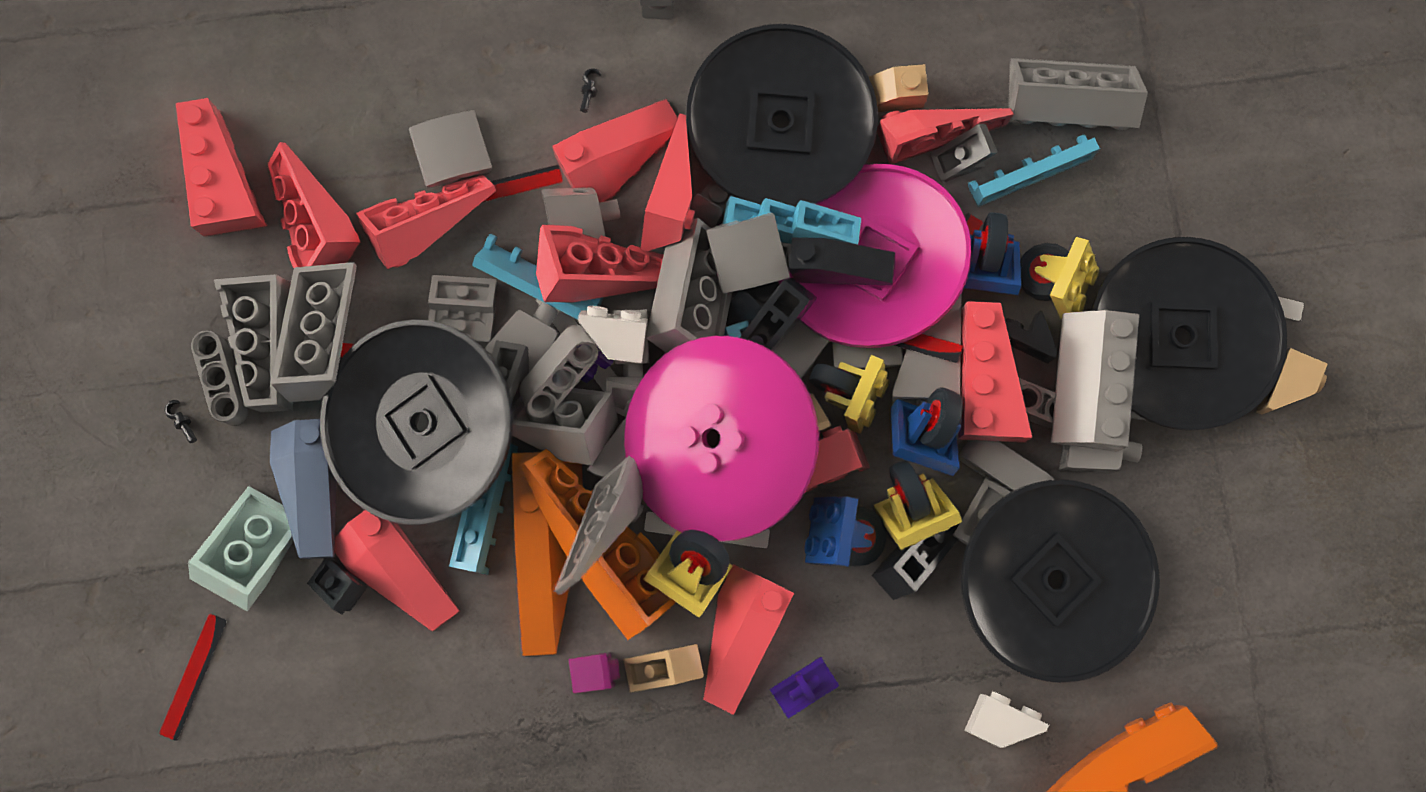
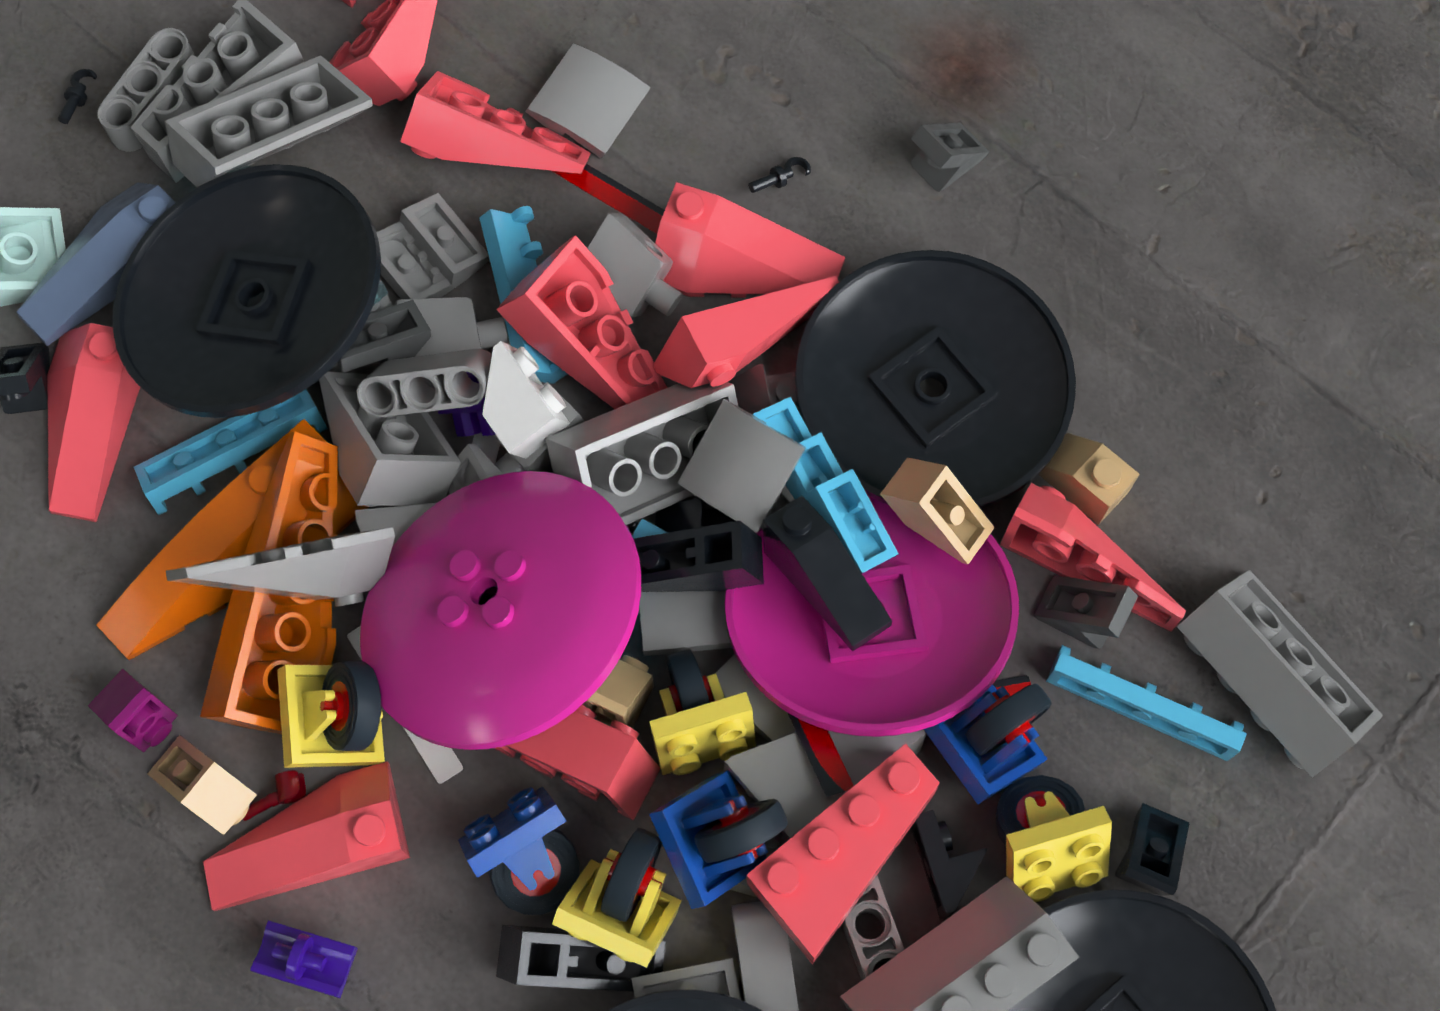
camera: 50 degrees right, 10 degrees down
none -> dark red hand [243,770,306,821]
none -> tan slope [880,458,995,564]
none -> black slope [1115,803,1190,896]

